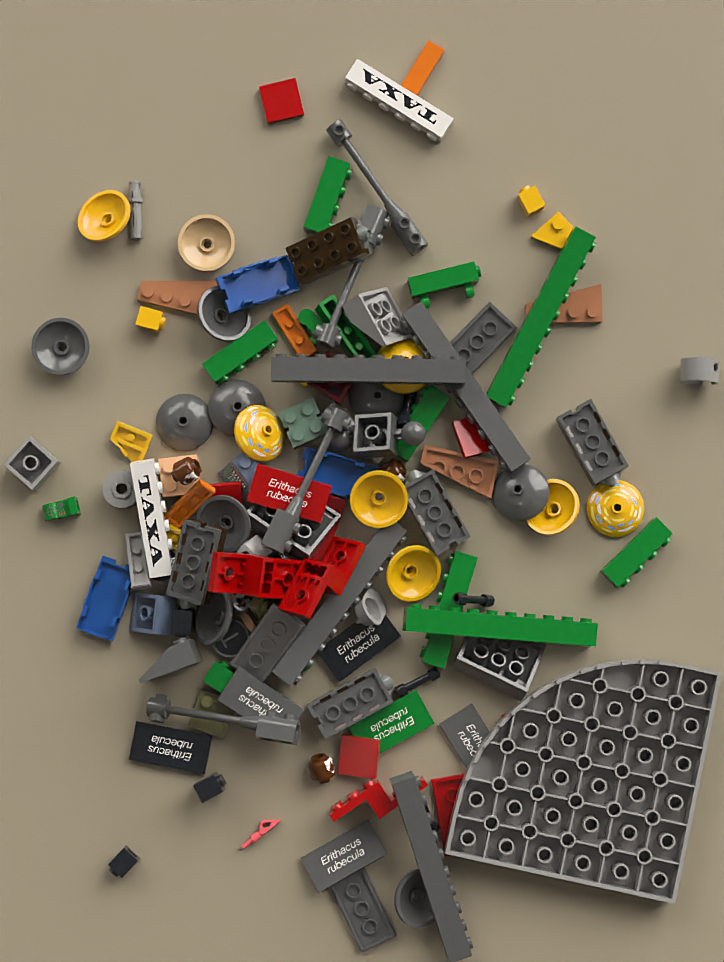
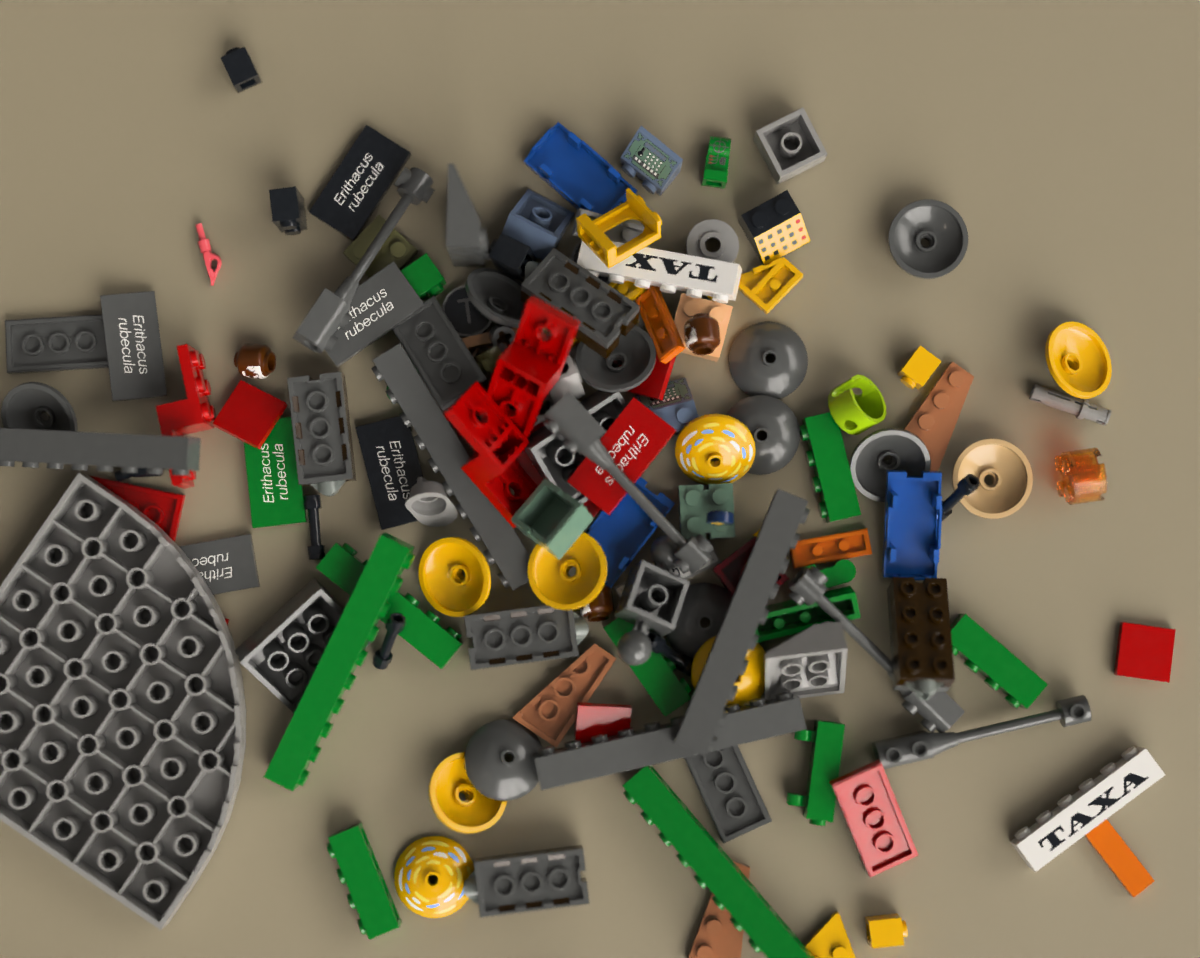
camera: 110 degrees right, 0 degrees up
none -> sand green piece [510,478,594,560]
none -> yellow panel [576,188,662,268]
none -> slope [620,126,683,196]
none -> dark blue tile [706,511,734,526]
none -> slope [739,190,810,265]
none -> lime piece [828,374,886,435]
none -> tile [830,759,918,878]
none -> black bar [942,474,980,521]
none -> clear orange brick [1055,448,1107,505]

